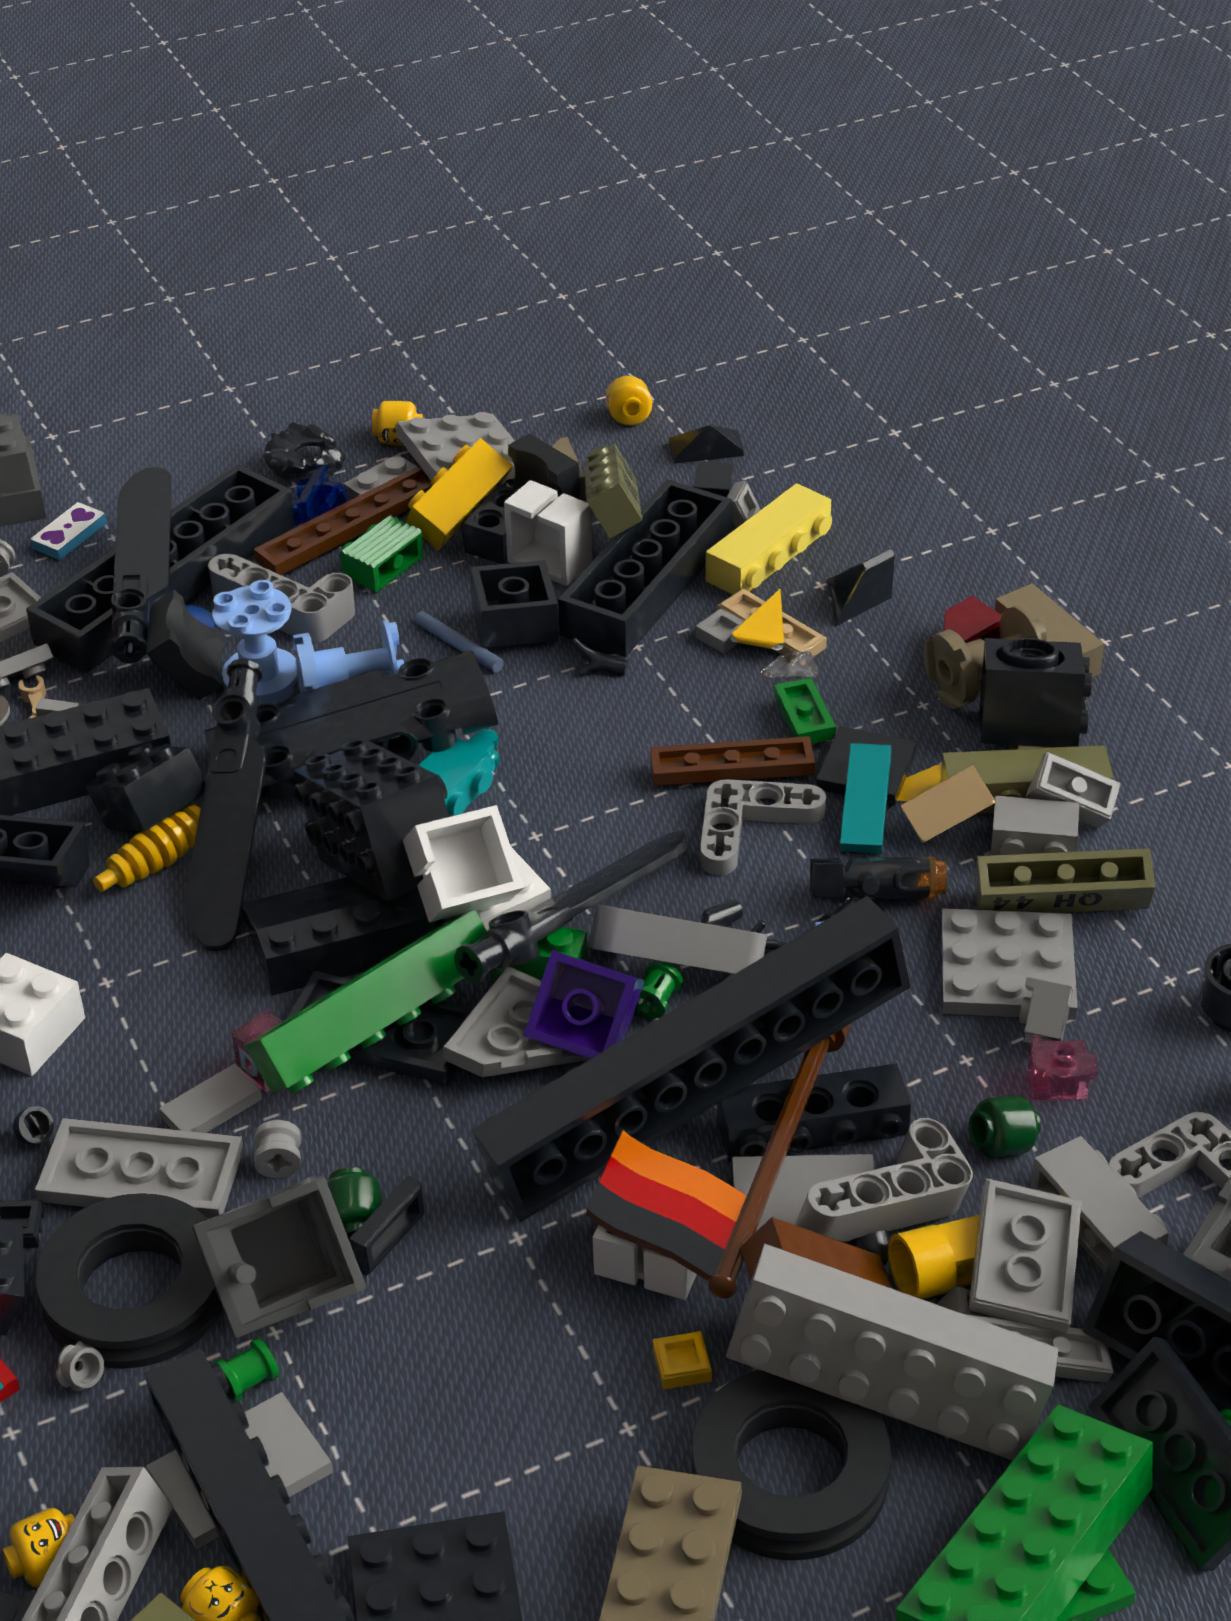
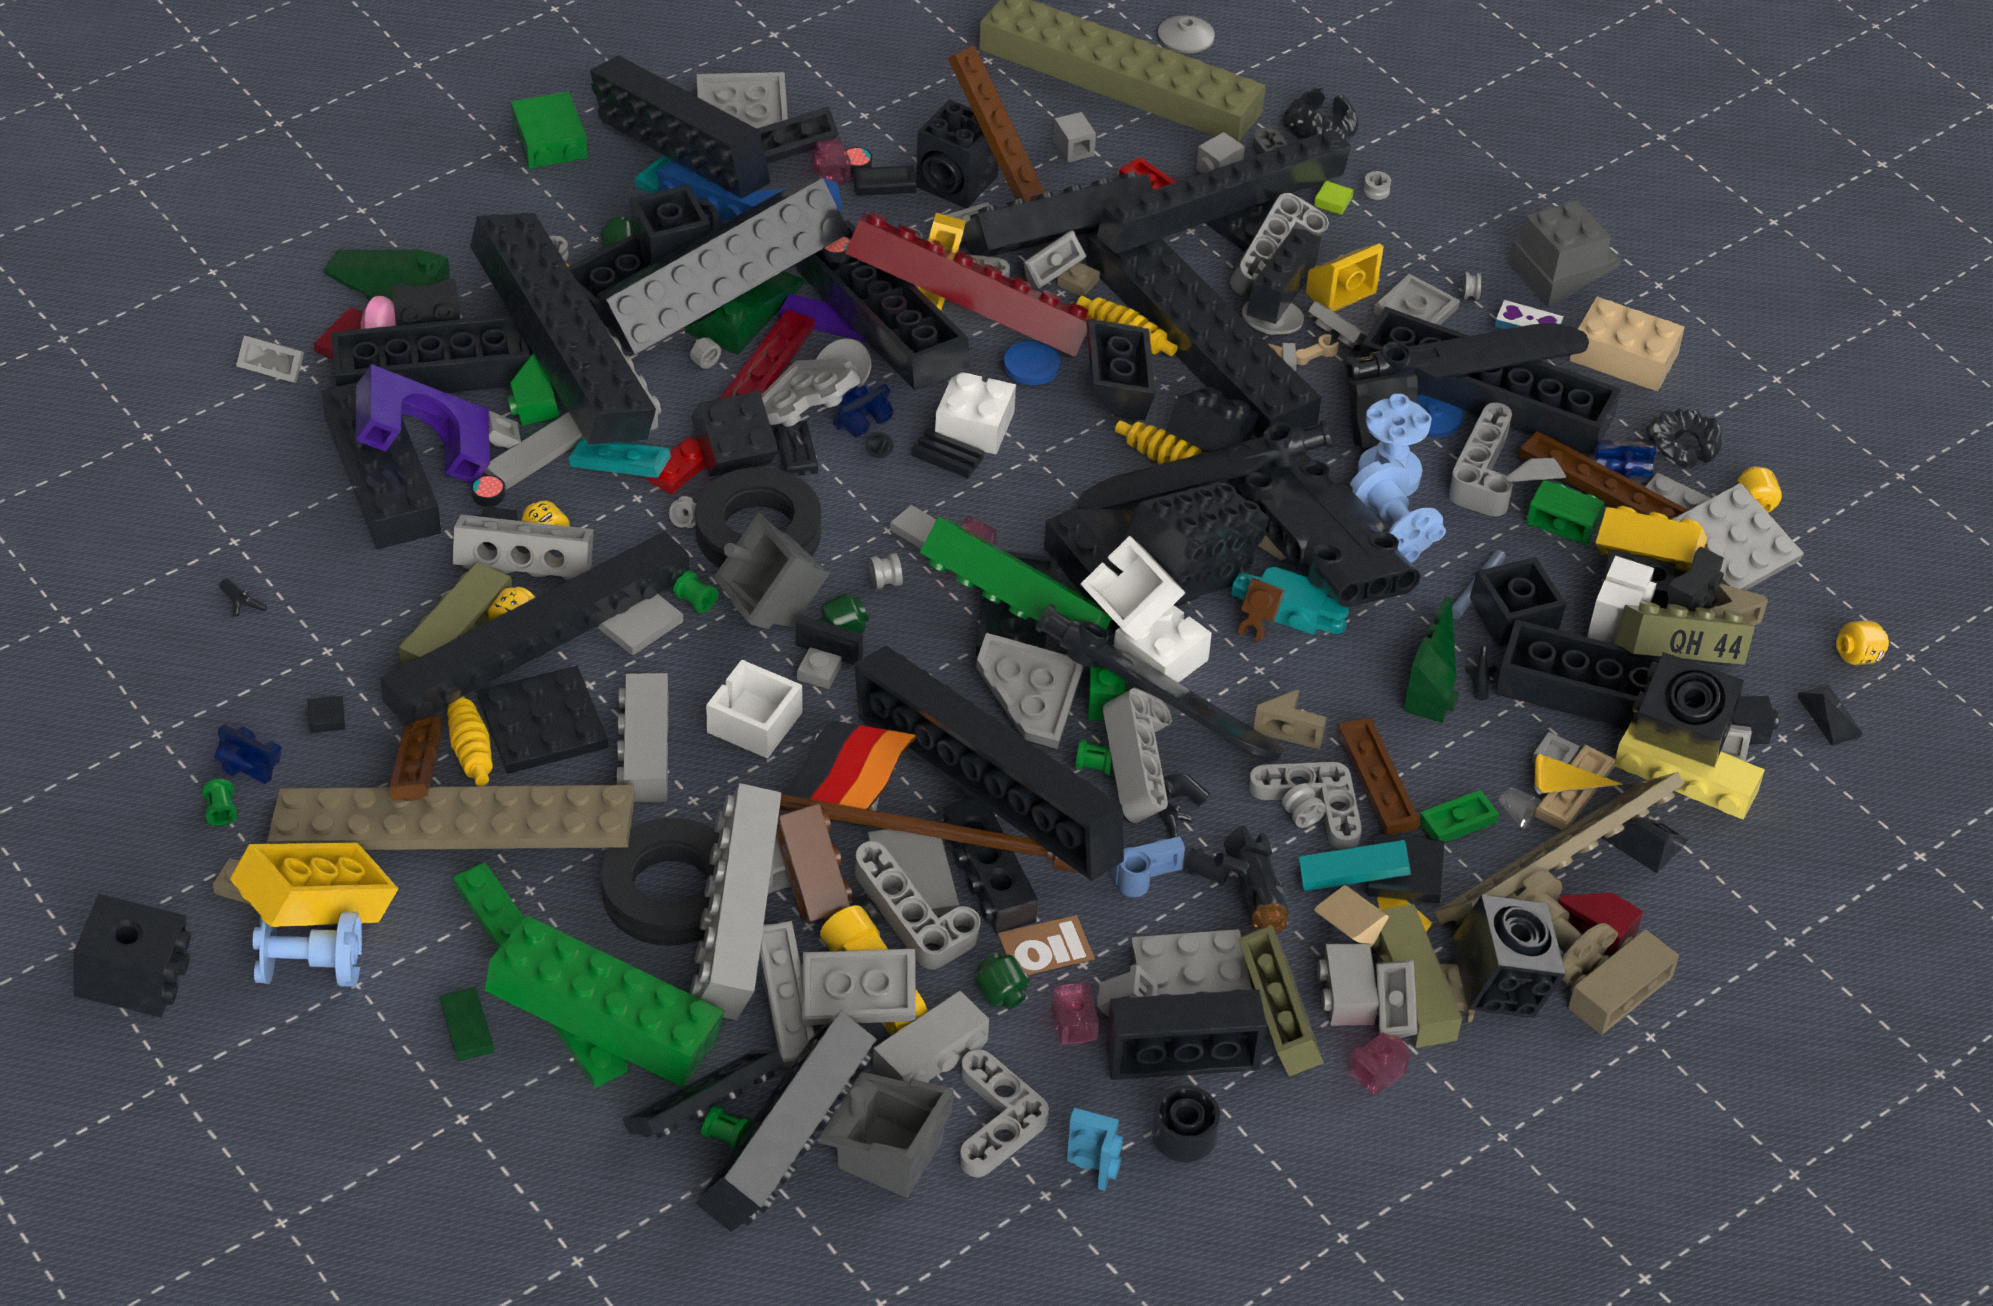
camera: 75 degrees right, 5 degrees up
light grey plate [35,1118,244,1220] -> none
dark purple slope [523,950,644,1059] -> none
none -> light grey brick [617,673,669,802]
none -> white piece [706,660,802,759]
none -> light grey plate [797,647,842,689]
none -> black tile [911,428,984,478]
none -> sticker [998,915,1095,975]
none -> black brick [1106,989,1267,1080]
none -> reddish brown plate [1238,578,1286,642]
none -> dark tan slope [1254,690,1327,750]
none -> light grey wheel [1282,783,1326,828]
none -> clear pink brick [1349,1032,1410,1096]
none -> dark green wedge [1404,596,1459,723]
none -> dark tan plate [1434,772,1684,925]
none -> light grey slope [1507,458,1566,482]
none -> tan brick [1570,297,1685,392]
none -> black brick [1631,652,1744,768]

